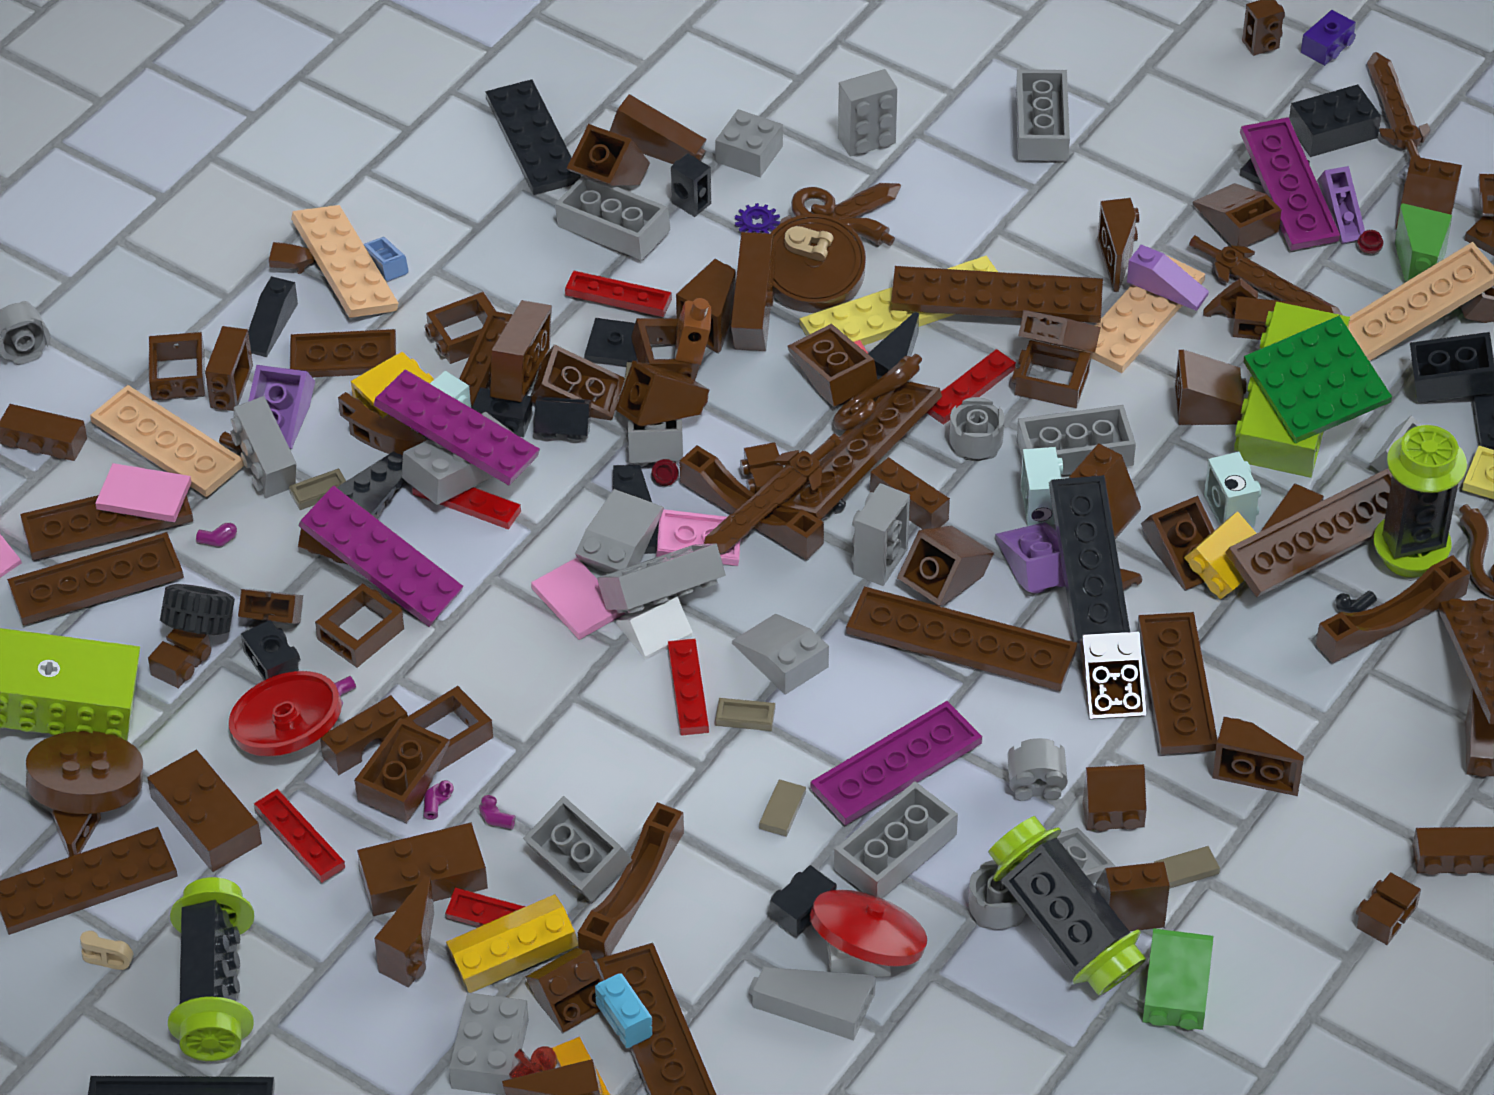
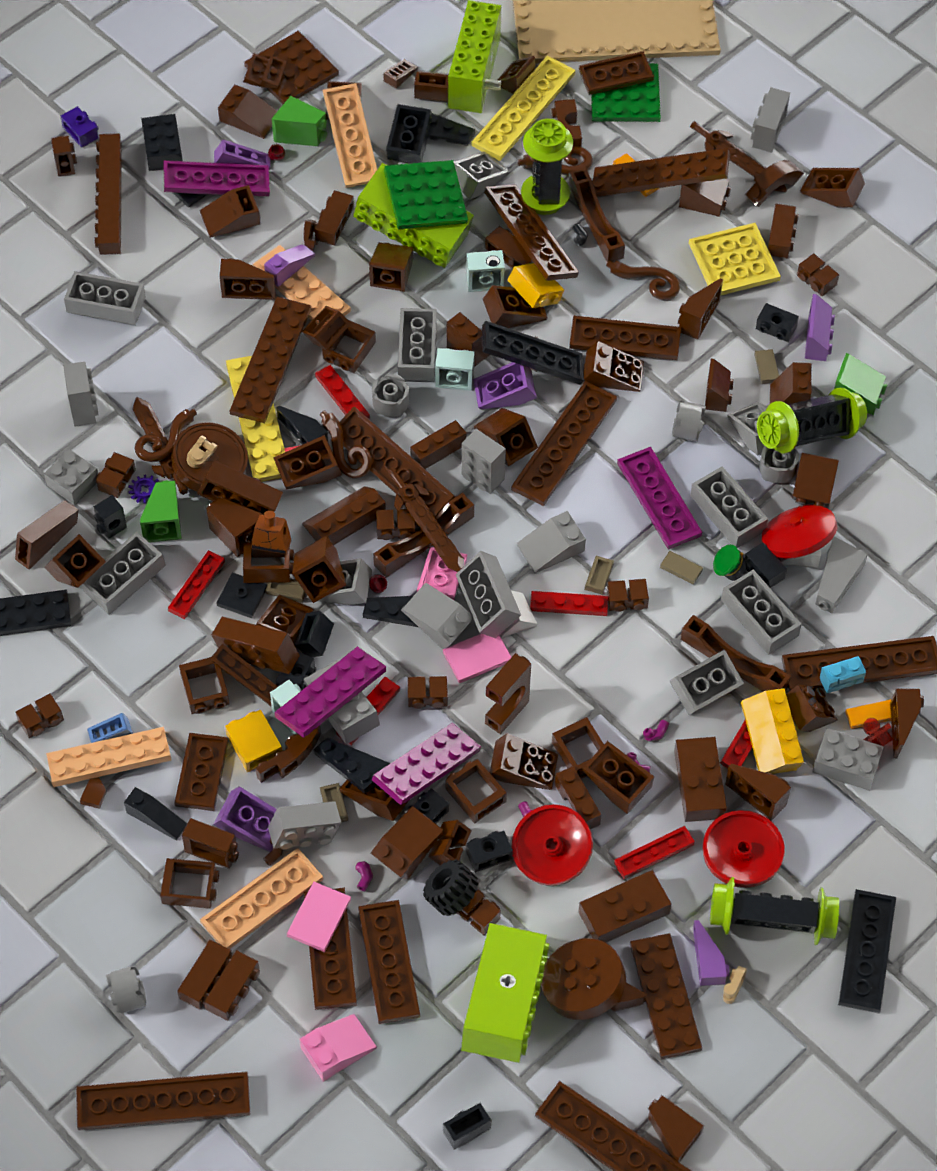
camera: 80 degrees left, 10 degrees up
reddish brown sword [1189,235,1342,315] -> none
reddish brown sword [1367,52,1430,160] -> none
none -> reddish brown piece [15,693,64,738]
none -> reddish brown brick [95,133,122,255]
none -> reddish brown piece [96,452,136,498]
none -> bright green slope [140,480,182,542]
none -> reddish brown brick [177,940,232,1010]
none -> reddish brown slope [302,486,386,545]
none -> reddish brown slope [371,806,444,880]
none -> black brick [404,788,449,824]
none -> reddish brown piece [408,676,448,709]
none -> reddish brown arch [485,653,531,735]
none -> reddish brown slope [489,733,558,790]
none -> reddish brown plant [606,260,680,300]
none -> reddish brown piece [607,579,649,612]
none -> light yellow plate [689,223,781,295]
none -> medium lavender slope [693,920,730,986]
none -> red dish [702,810,785,888]
none -> green piece [713,545,746,581]
none -> light grey brick [721,569,802,655]
none -> black brick [755,303,799,342]
none -> reddish brown slope [792,453,839,507]
none -> medium lavender slope [804,294,835,361]

